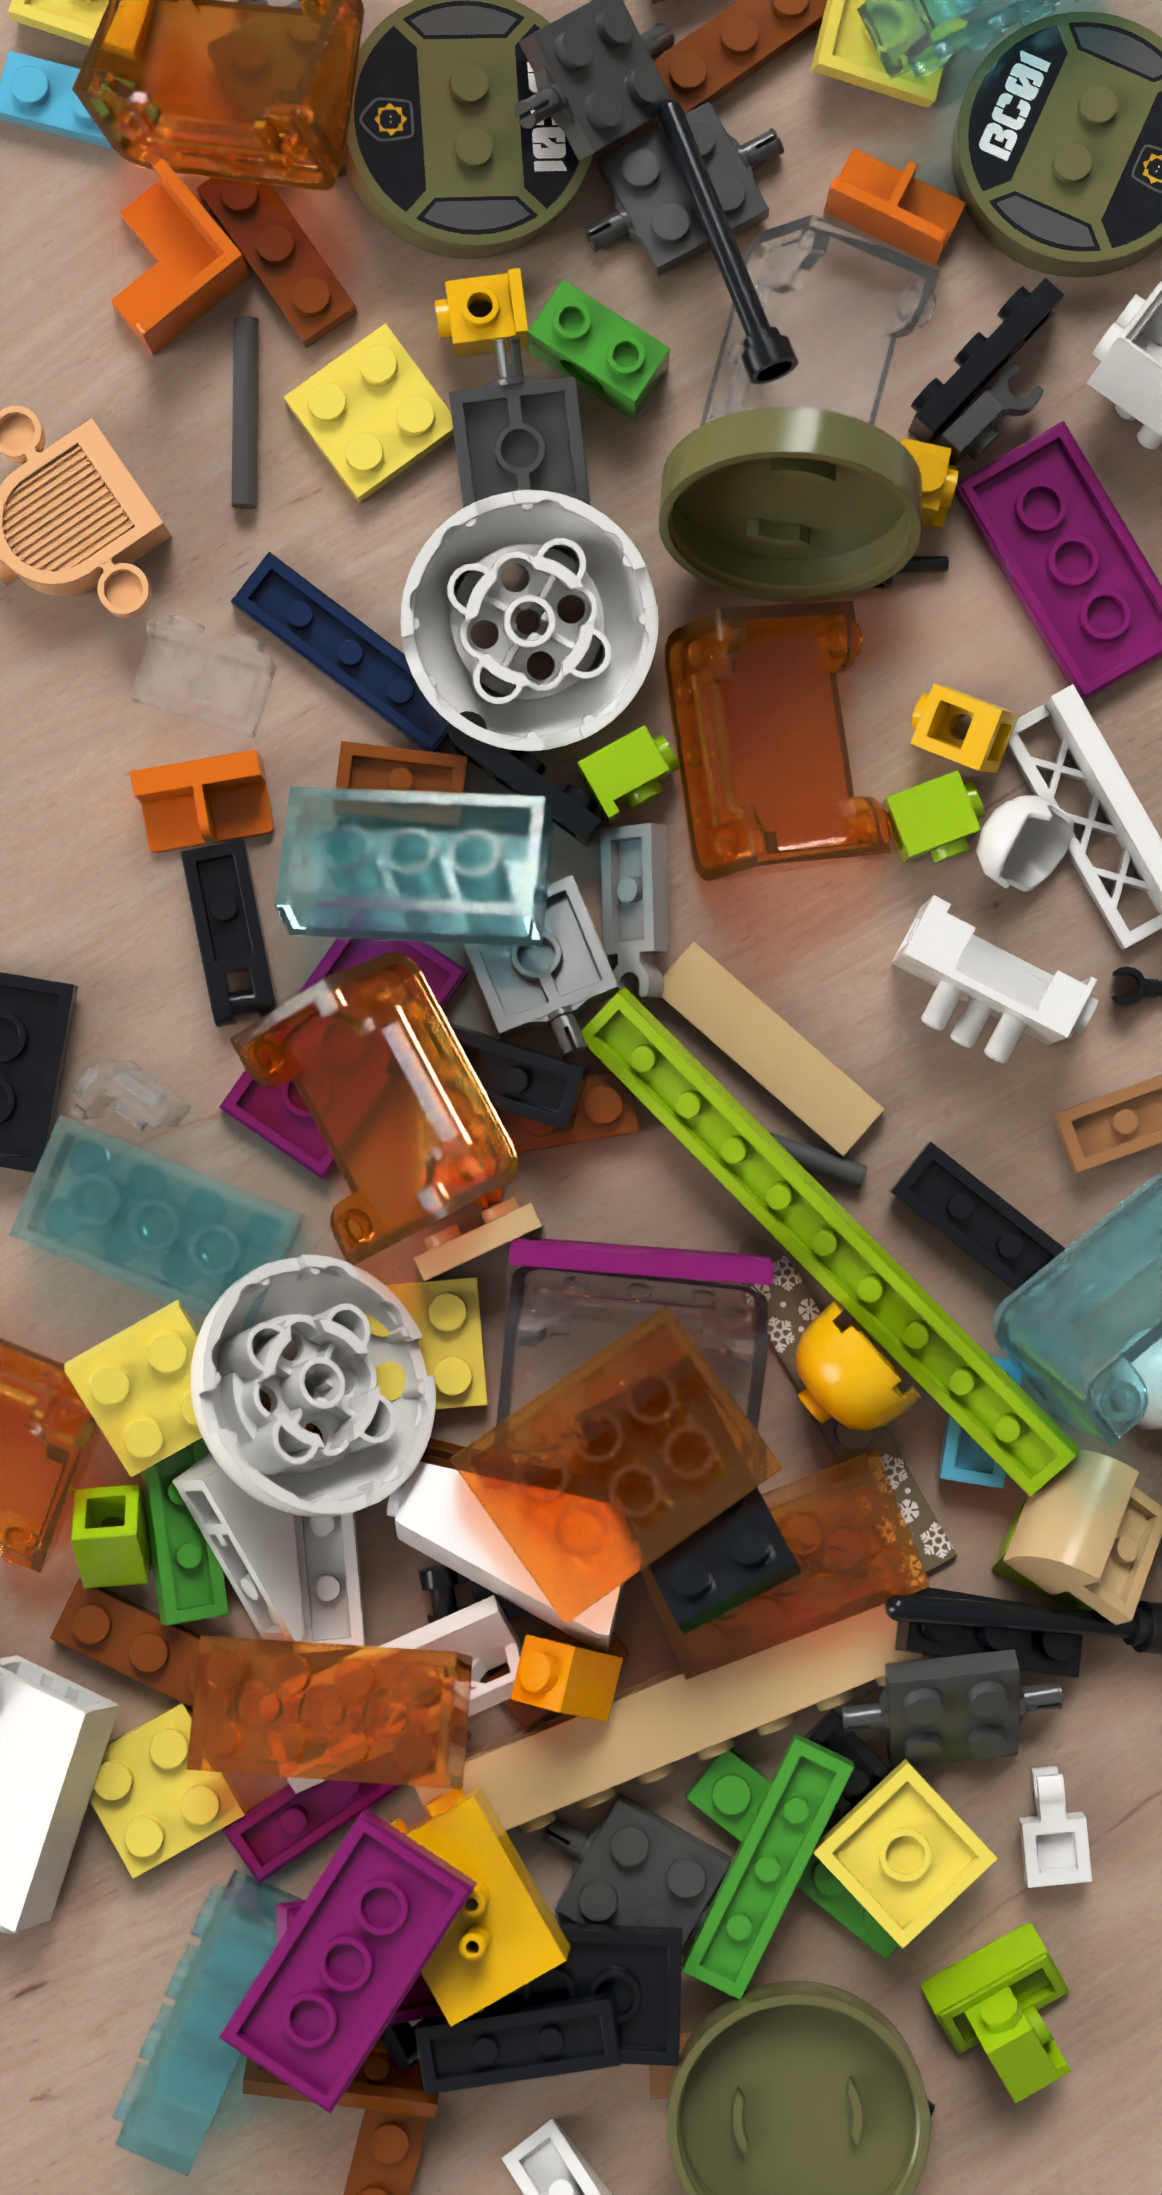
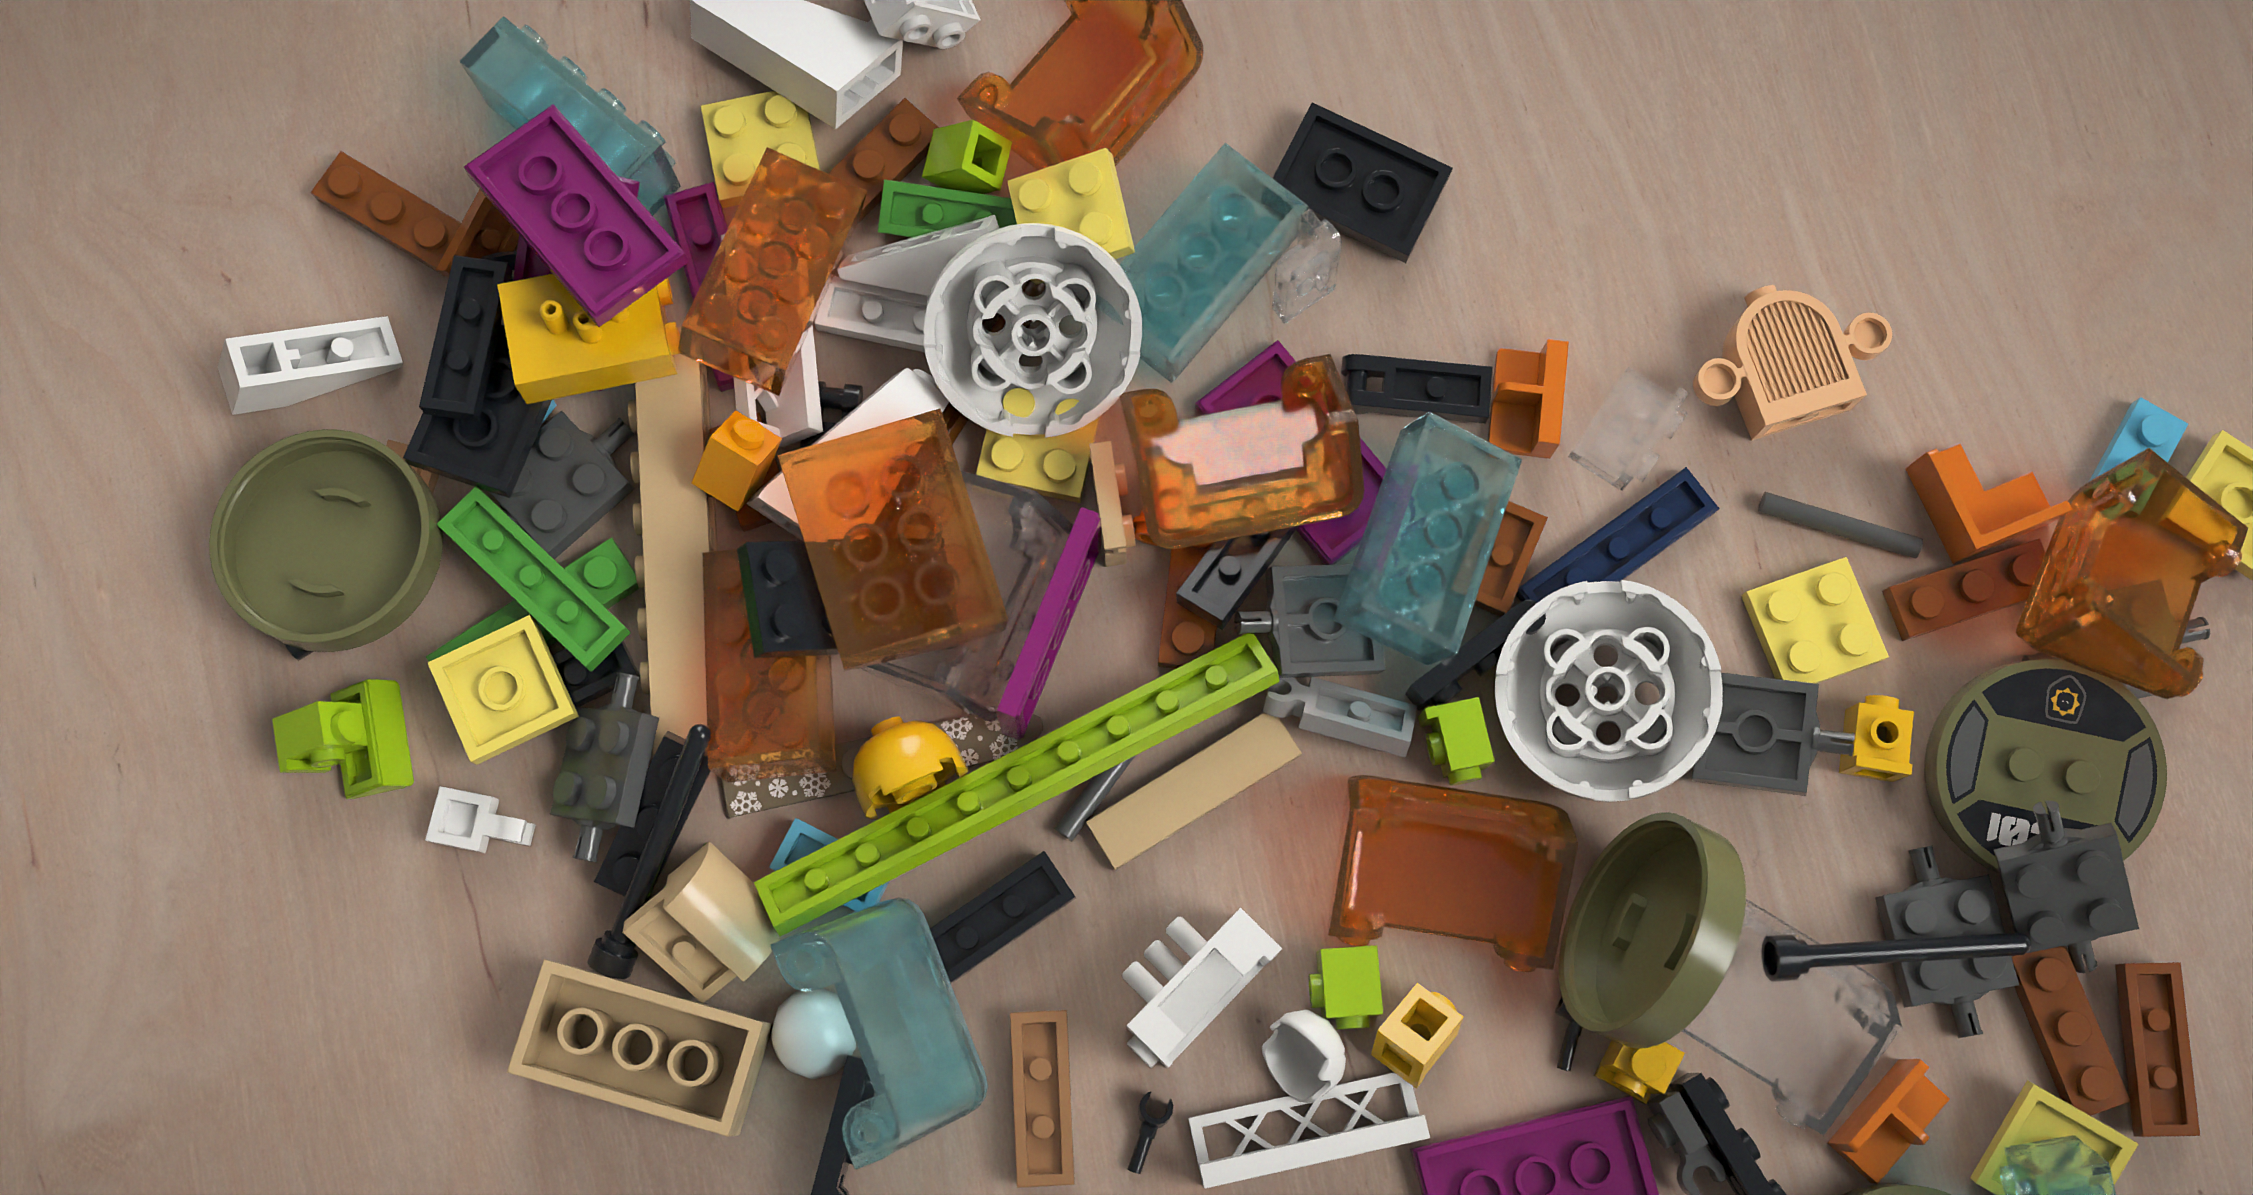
camera: 105 degrees right, 10 degrees down
bright green brick [528,279,670,421] -> none

